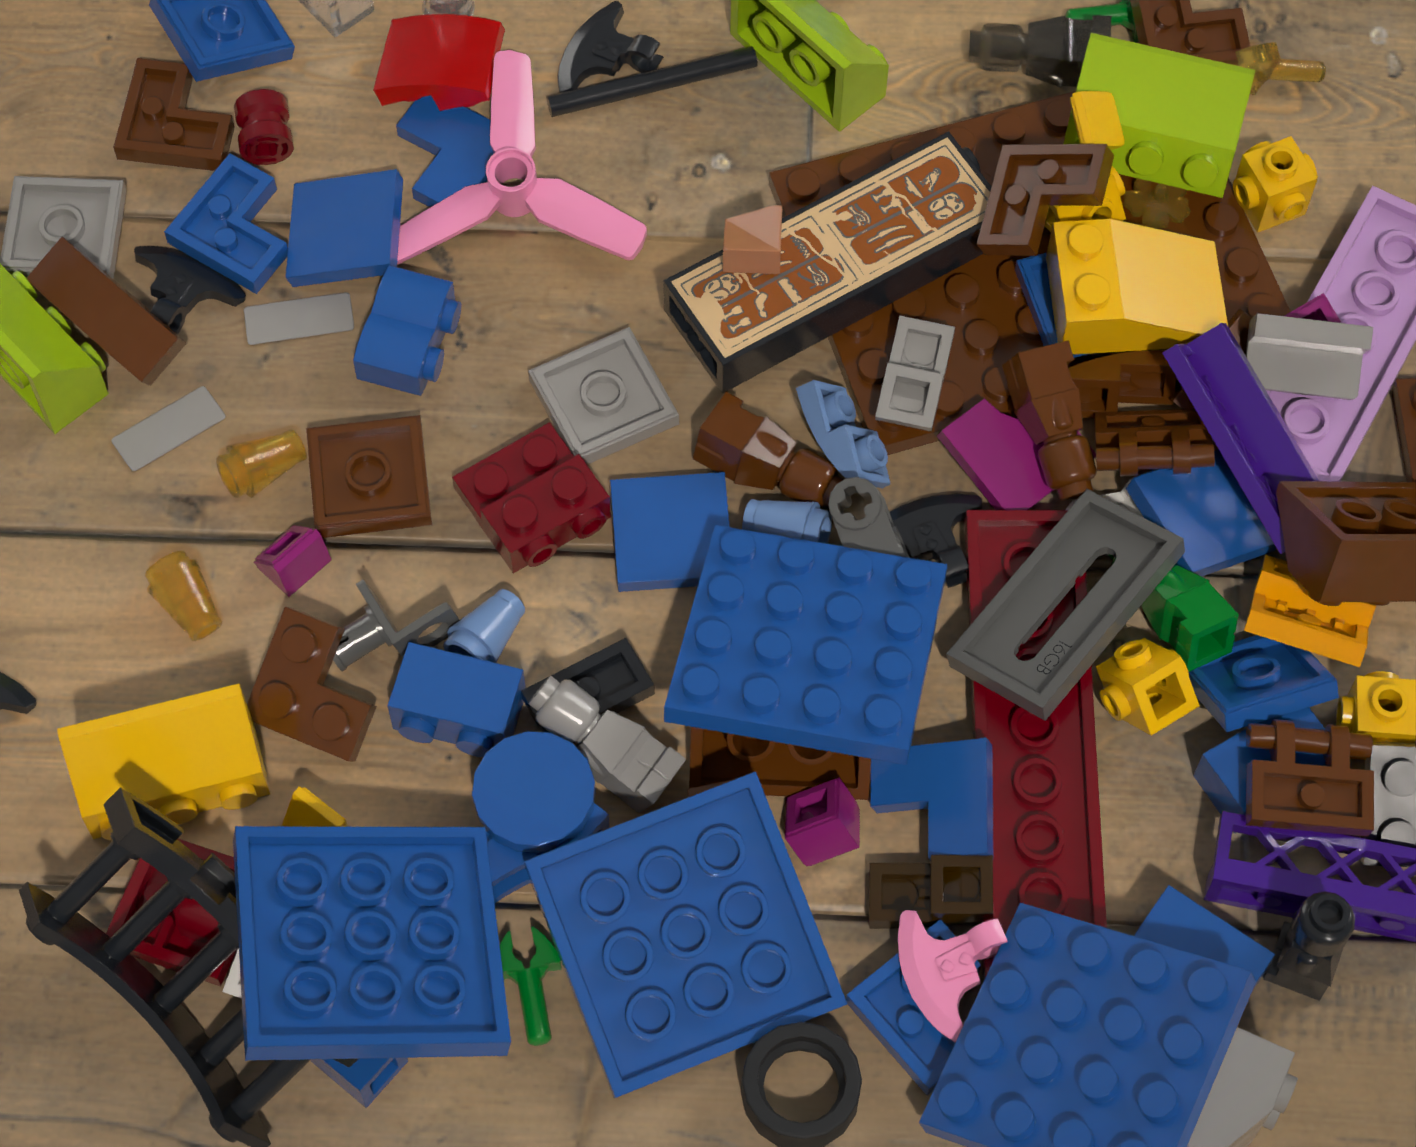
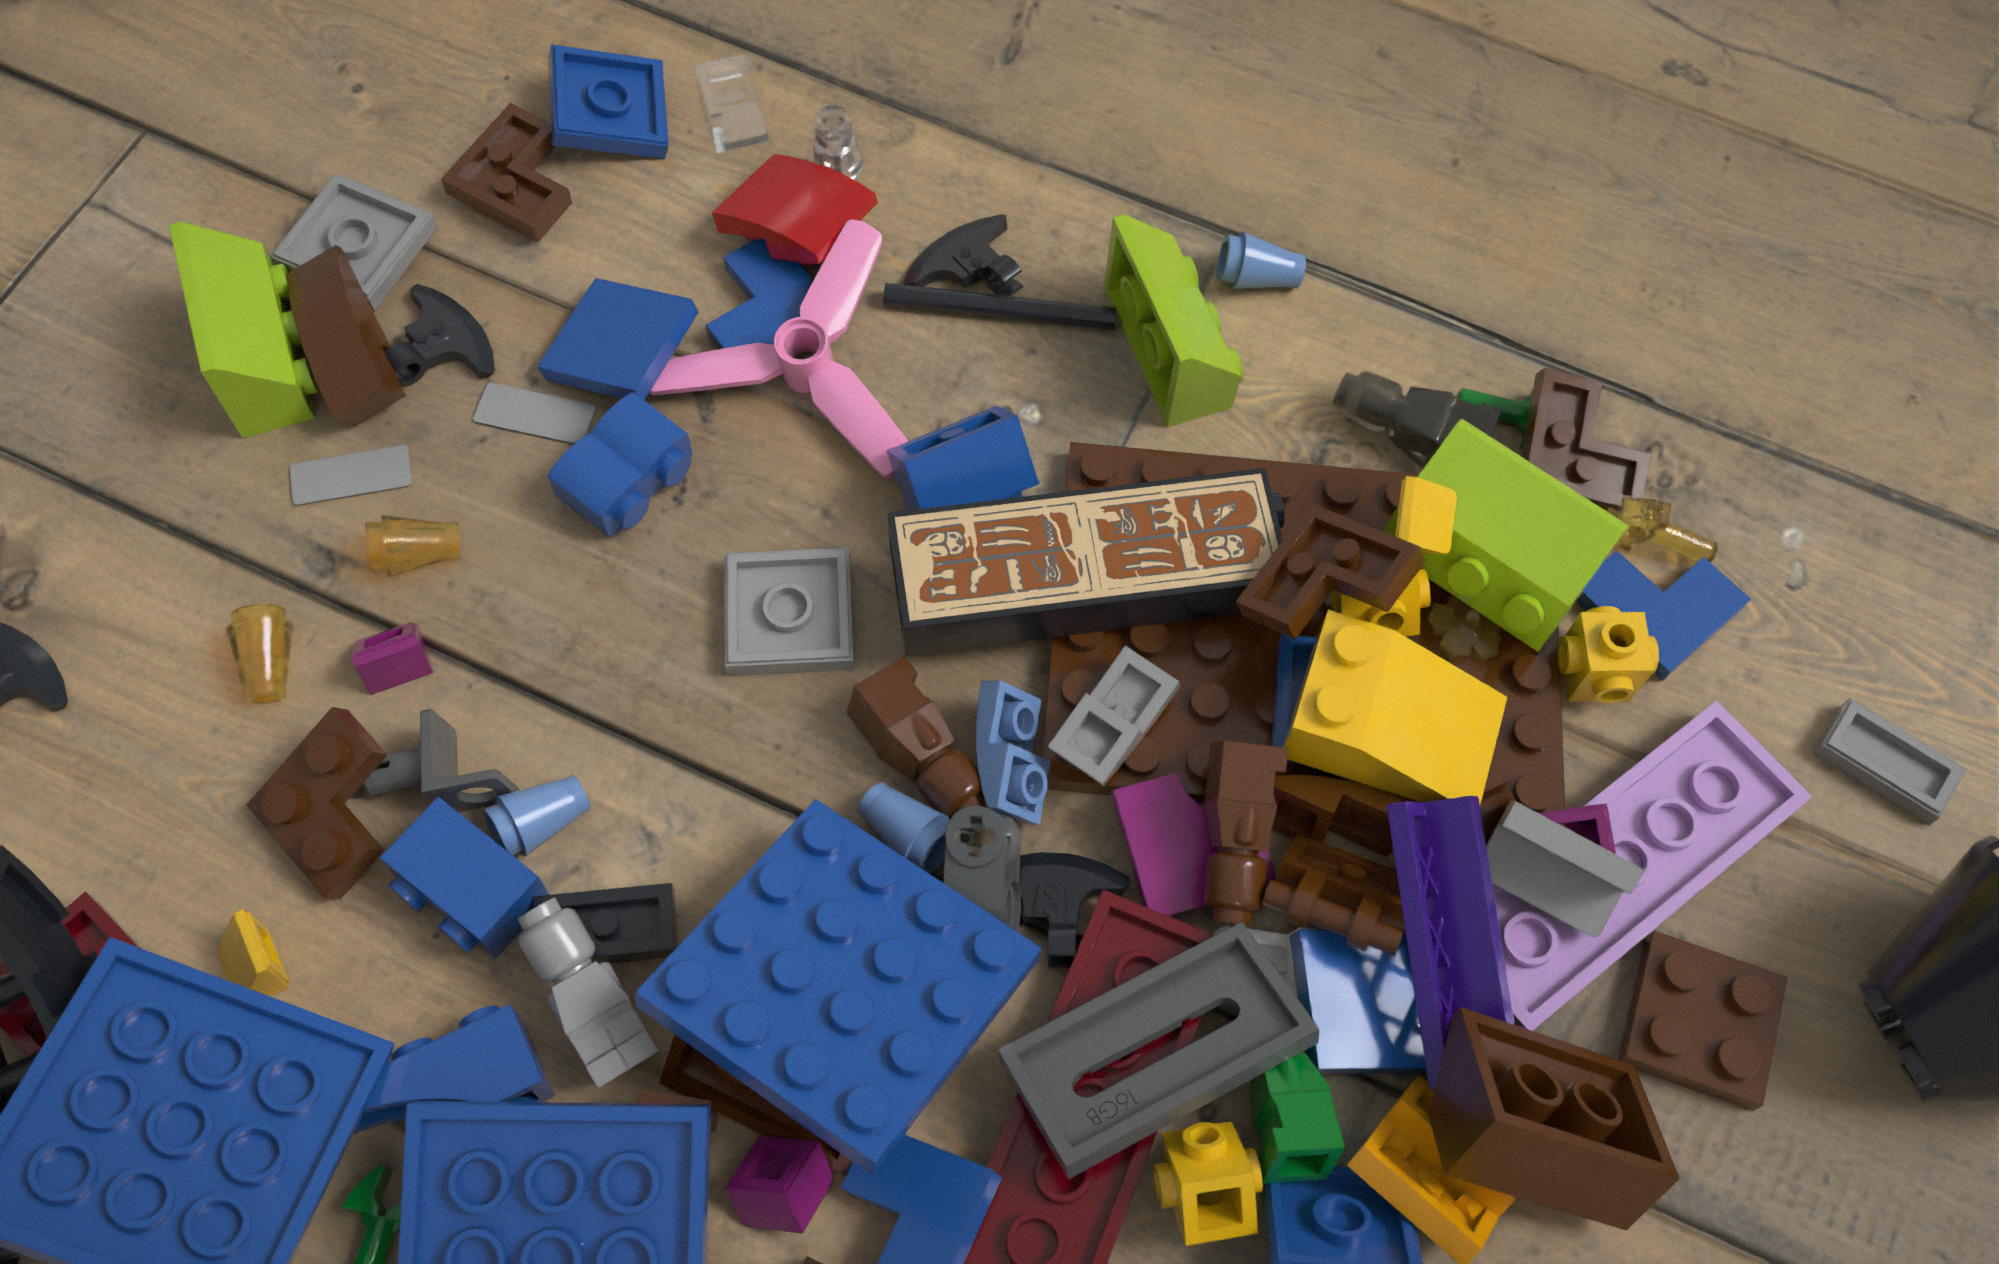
camera: 20 degrees right, 0 degrees up
yellow slope [57,683,270,840] -> none
blue plate [164,153,288,294] -> none
dark red wheel [234,89,294,165] -> none
reddish brown plate [306,415,432,538] -> none
dark red plate [452,422,611,574] -> none
blue tile [472,731,595,853] -> none
blue tile [610,472,730,592] -> none
nougat slope [723,205,782,274] -> none
none -> blue brick [886,405,1039,510]
none -> blue tile [1576,550,1751,681]

